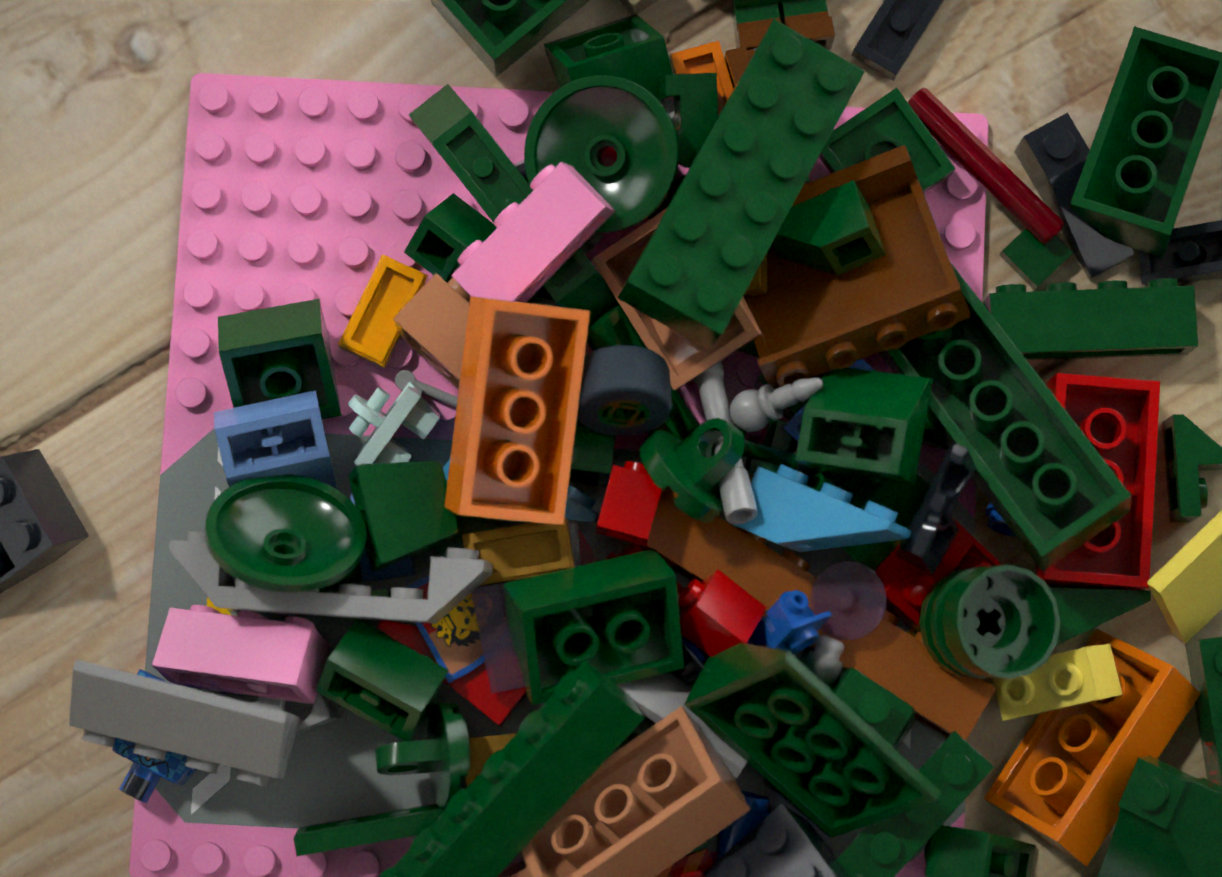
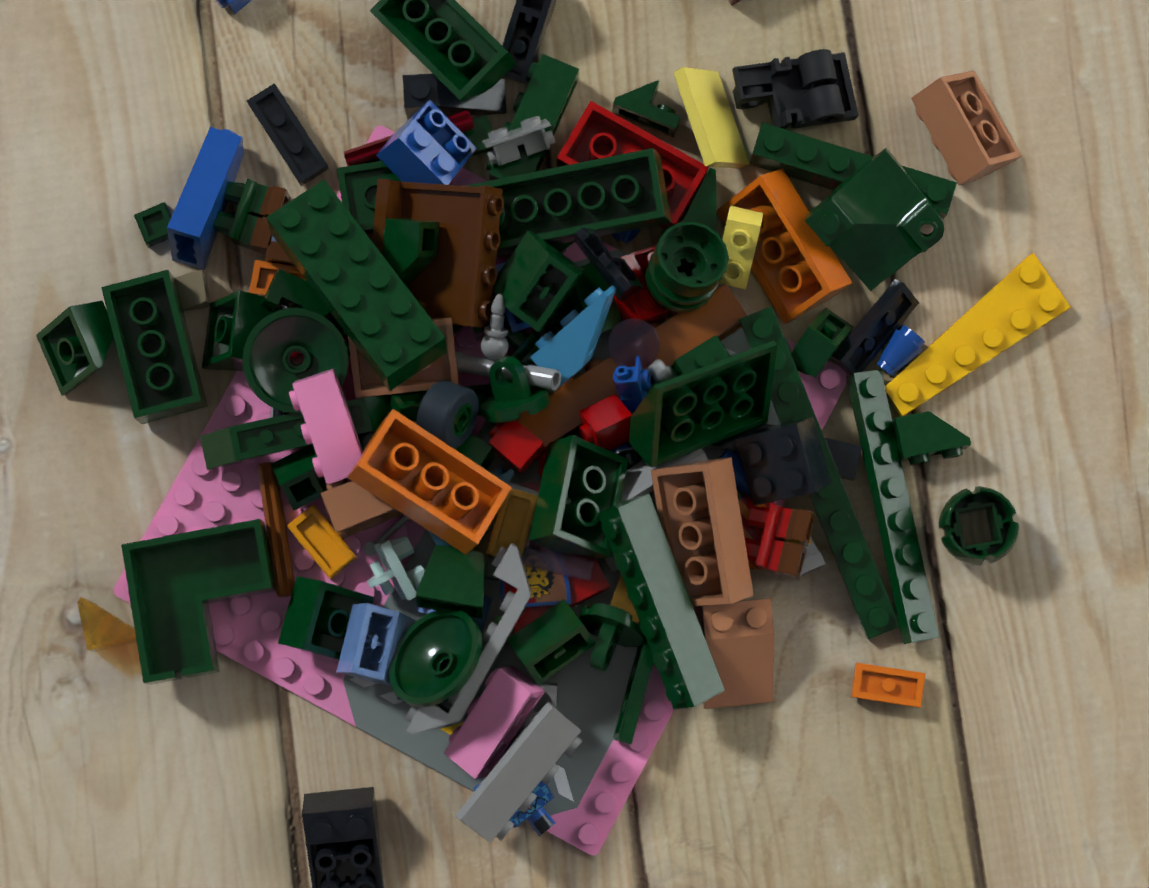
camera: 65 degrees left, 0 degrees up
none -> clear yellow slope [77,597,137,652]
none -> dark green piece [121,519,276,685]
none -> dark orange axle [257,461,294,597]
none -> blue slope [376,100,477,185]
none -> light grey hinge [482,116,555,166]

